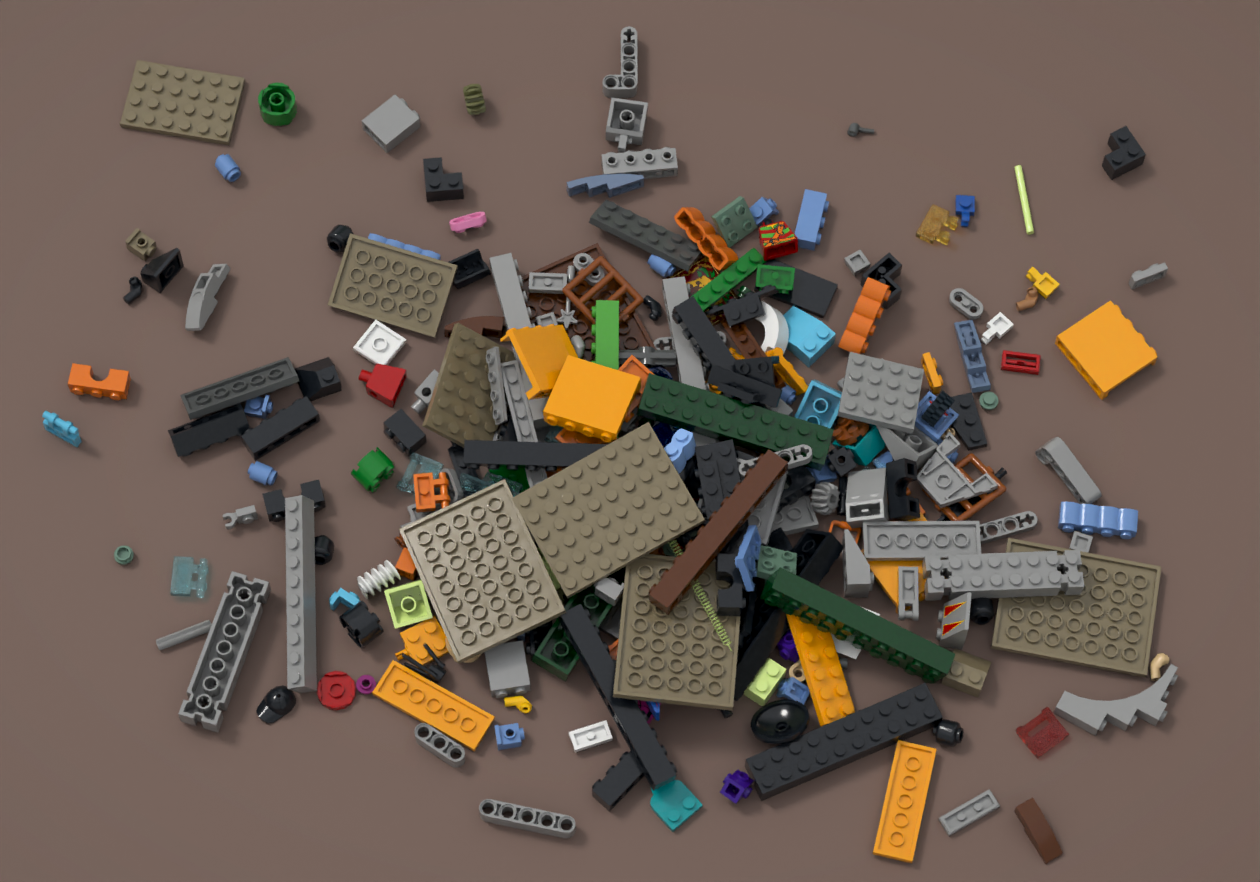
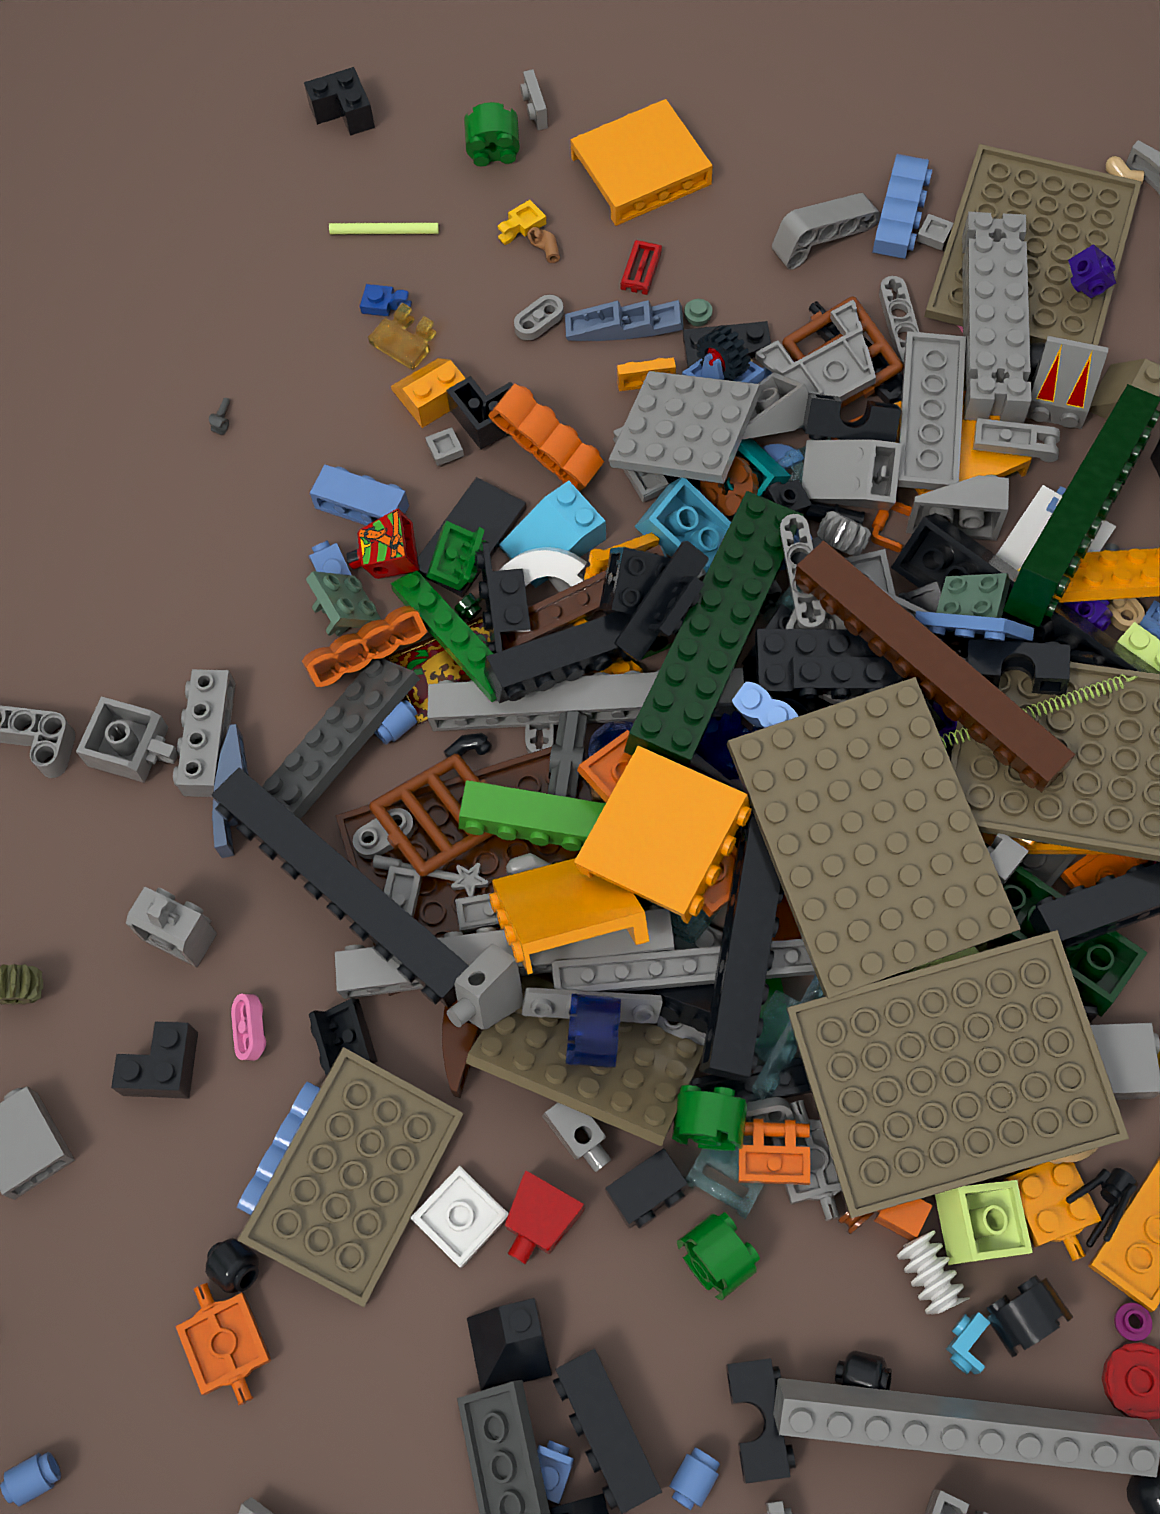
camera: 75 degrees left, 0 degrees up
white plate [981,312,1014,345] -> none
none -> light grey hinge [126,887,217,967]
none -> orange plate [175,1283,271,1406]
none -> black brick [211,767,469,1009]
none -> light orange slope [391,358,466,428]
none -> light grey torso [447,943,523,1029]
none -> green brick [464,102,520,167]
none -> clear blue brick [566,993,621,1068]
none -> green brick [672,1085,748,1151]
none -> dark purple brick [1068,244,1116,298]

